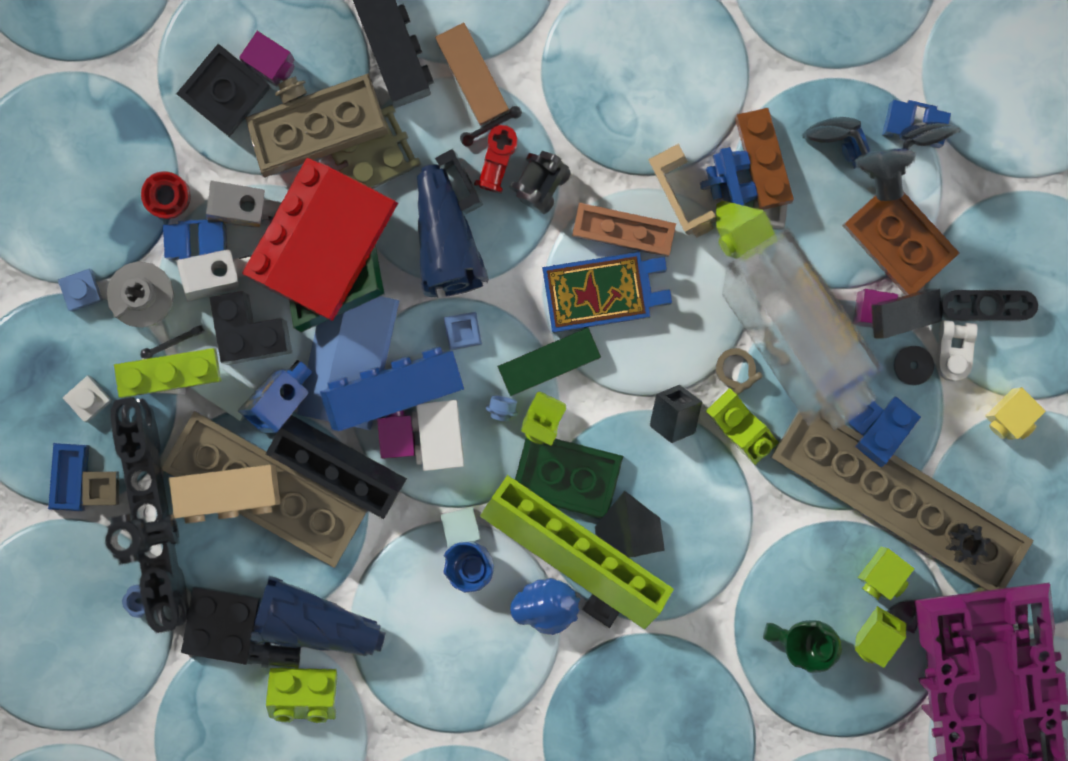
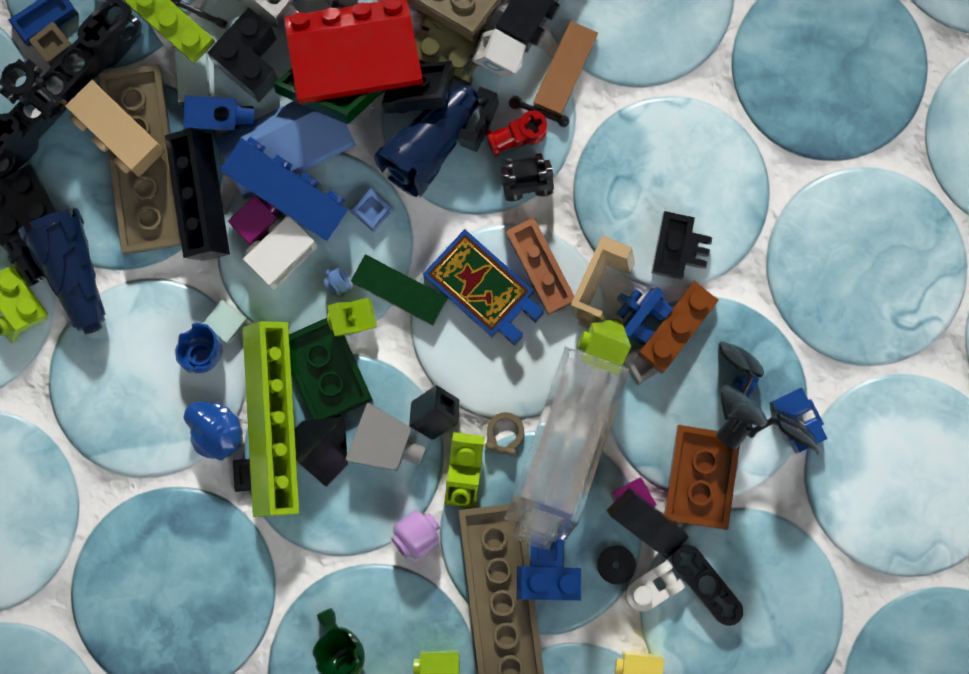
camera: 60 degrees right, 5 degrees down
none -> light grey torso [345,403,426,471]
none -> black plate [381,61,455,113]
none -> lavender head [391,511,440,559]
none -> white brick [471,29,526,77]
none -> black hinge [651,211,712,280]

